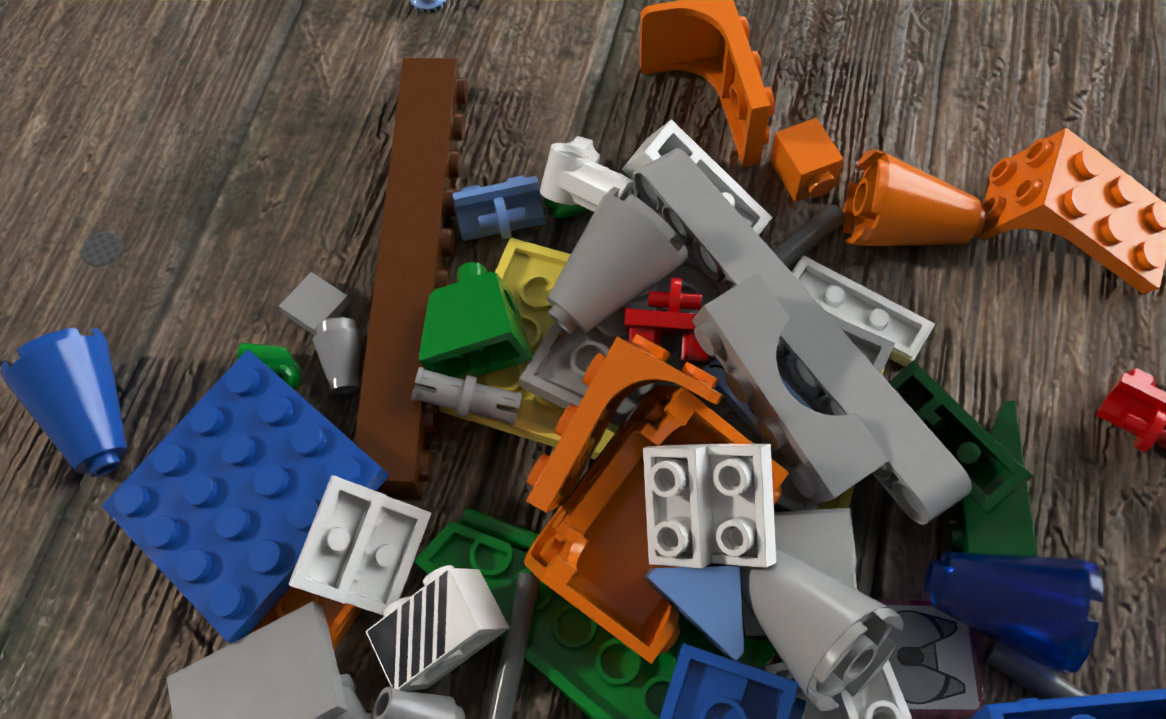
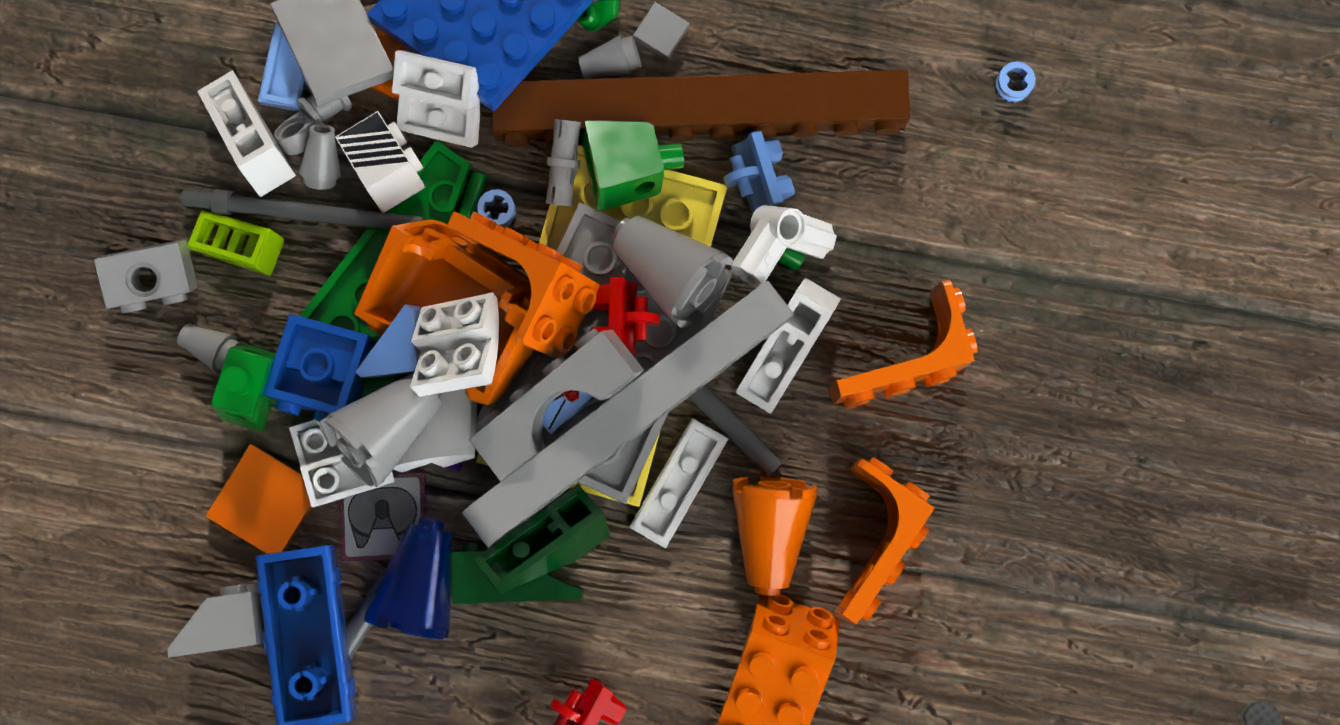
camera: 80 degrees right, 20 degrees up
orange brick [770,118,844,202] -> none
none -> light blue bush [477,189,516,228]
none -> orange bracket [834,457,935,625]

